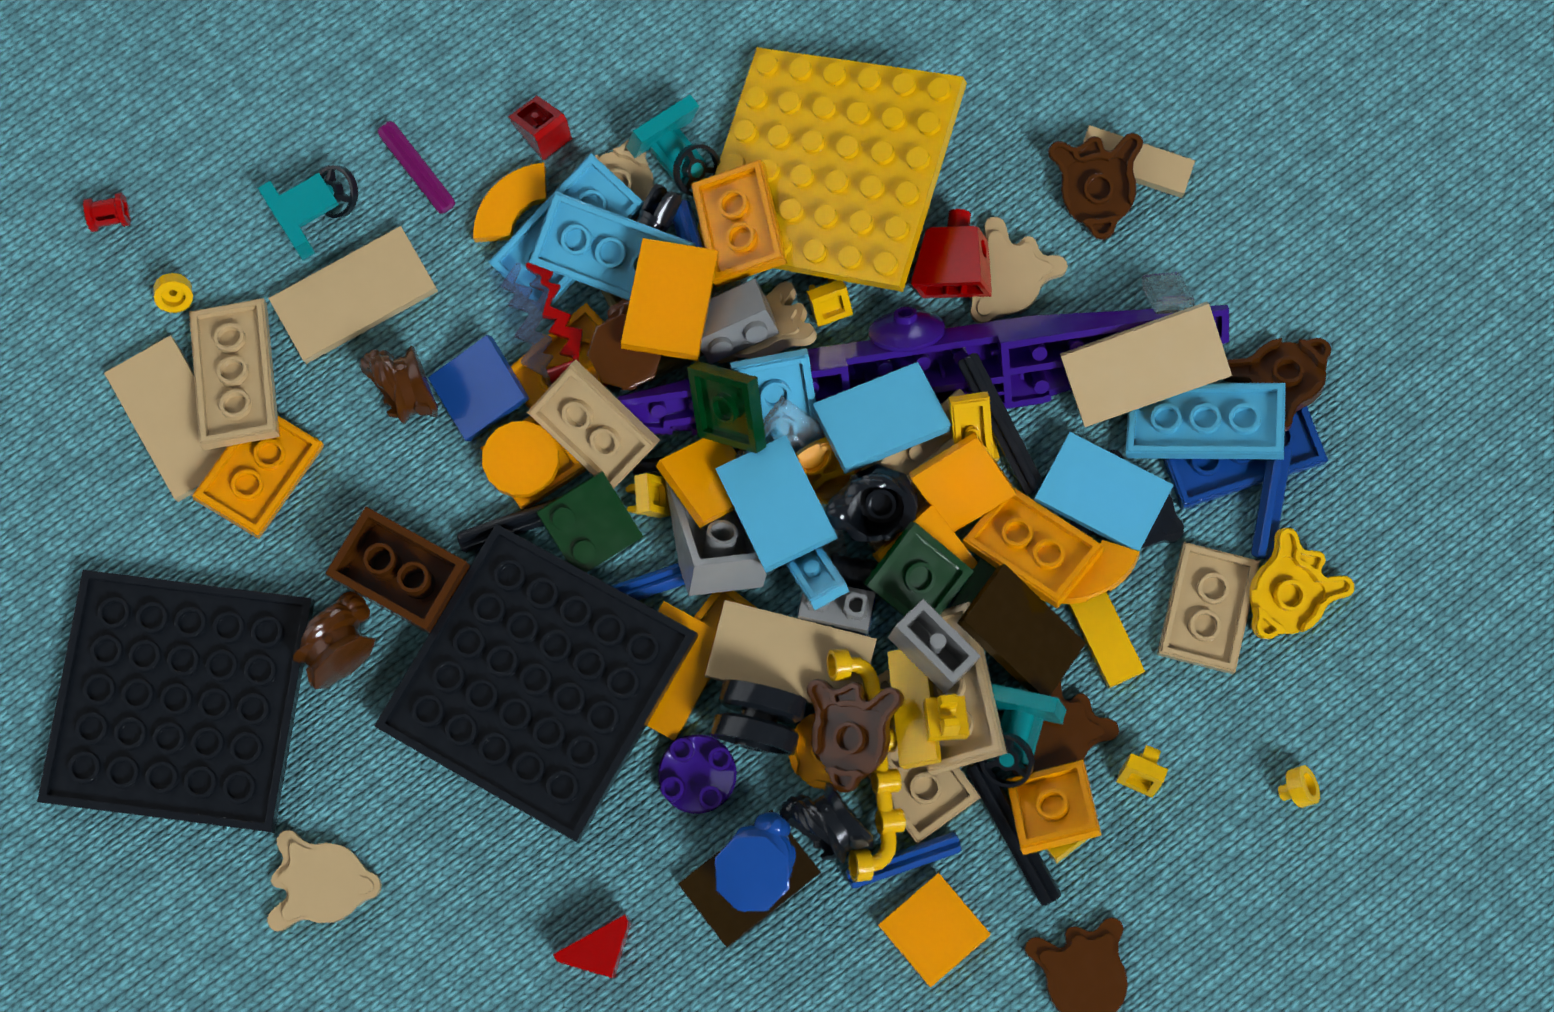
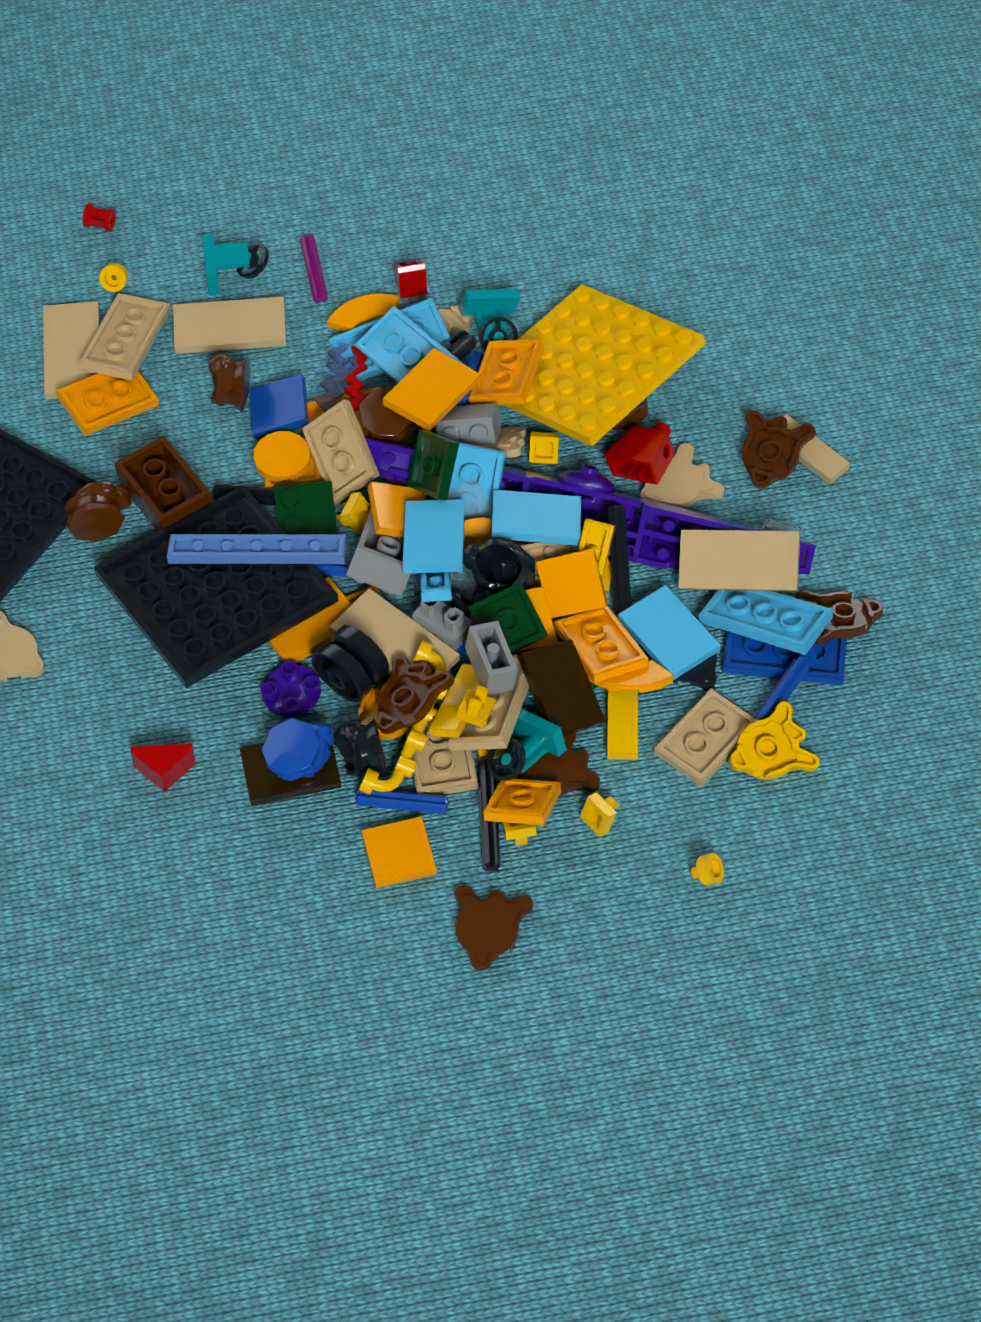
camera: 25 degrees right, 20 degrees down
none -> medium blue tile [167,534,347,564]

